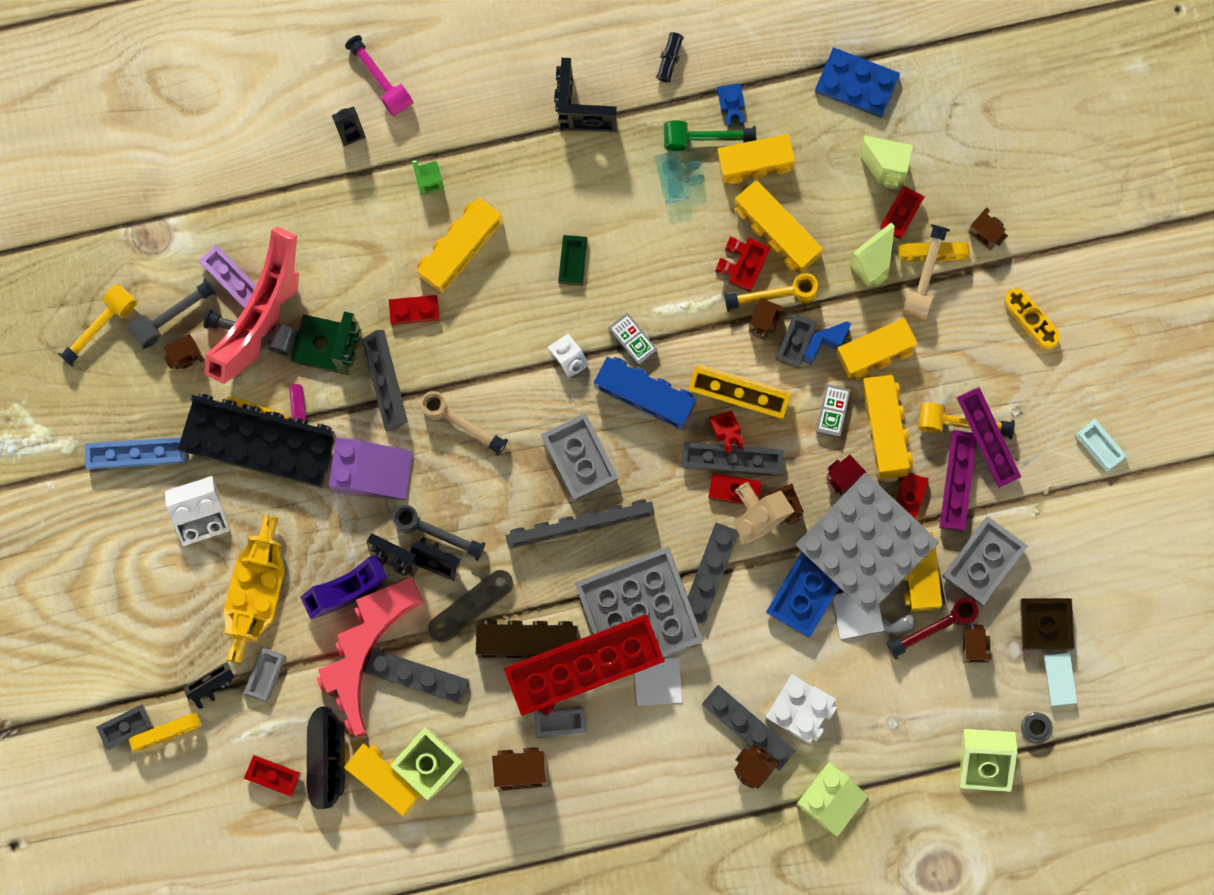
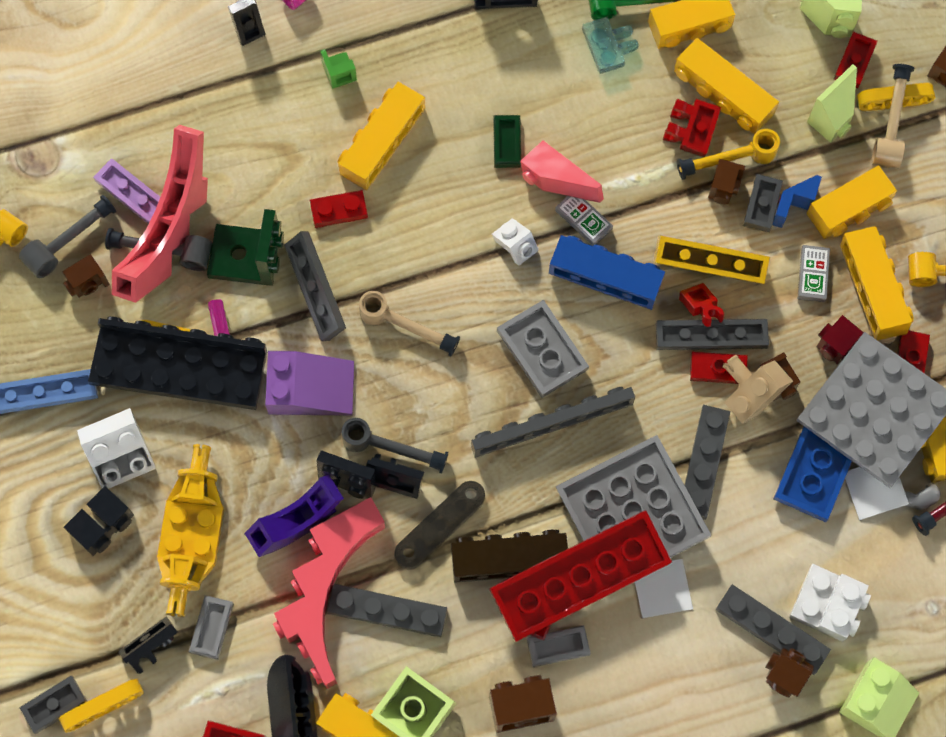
camera: 15 degrees left, 5 degrees down
none -> black piece [63,486,134,556]
none -> coral slope [520,141,604,203]

